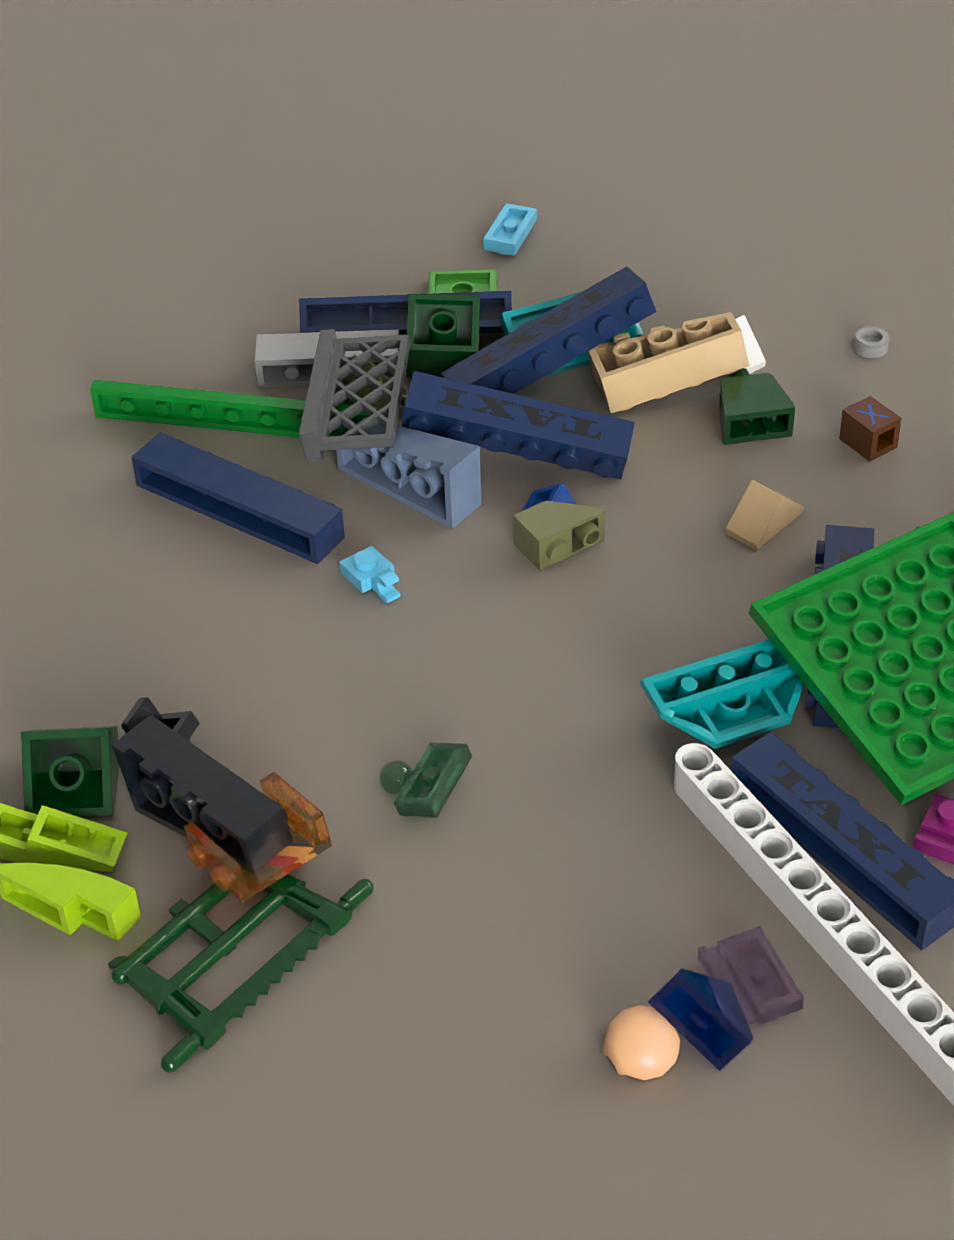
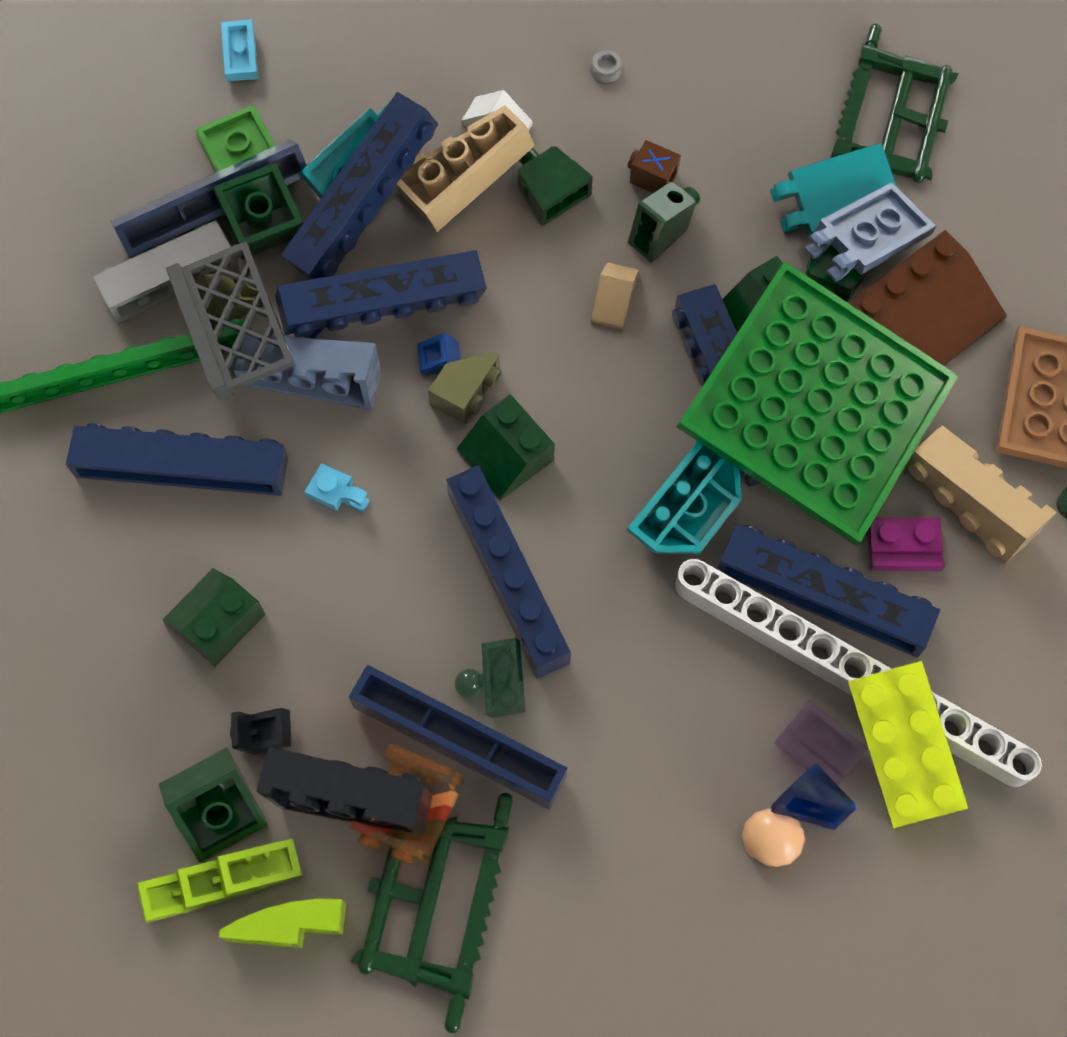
camera: 30 degrees left, 25 degrees up
none -> dark green slope [162,568,265,667]
none -> dark blue brick [349,664,568,810]
none -> dark blue brick [446,465,571,679]
none -> dark green slope [457,394,555,501]
none -> dark green torso [627,182,700,263]
none -> neon yellow plate [848,660,968,828]

